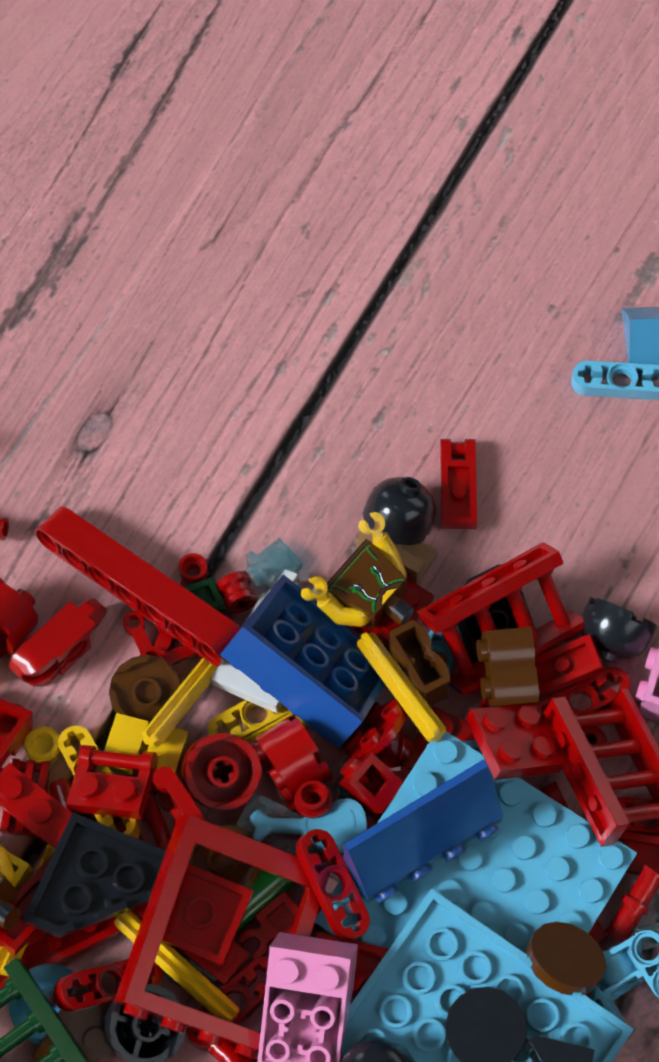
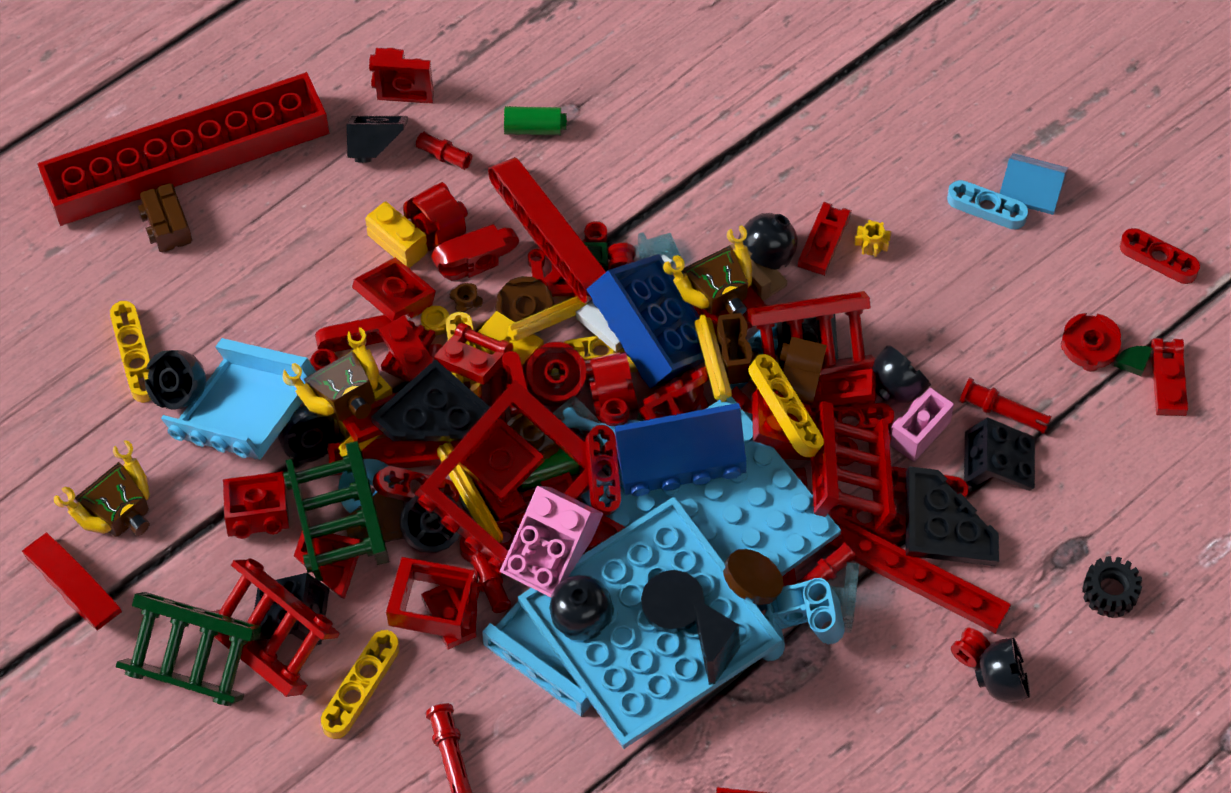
camera: 20 degrees right, 5 degrees down
none -> reddish brown plate [449,283,483,313]
none -> green brick [504,106,567,136]
none -> yellow beam [748,354,824,457]
none -> yellow gear [855,220,891,257]

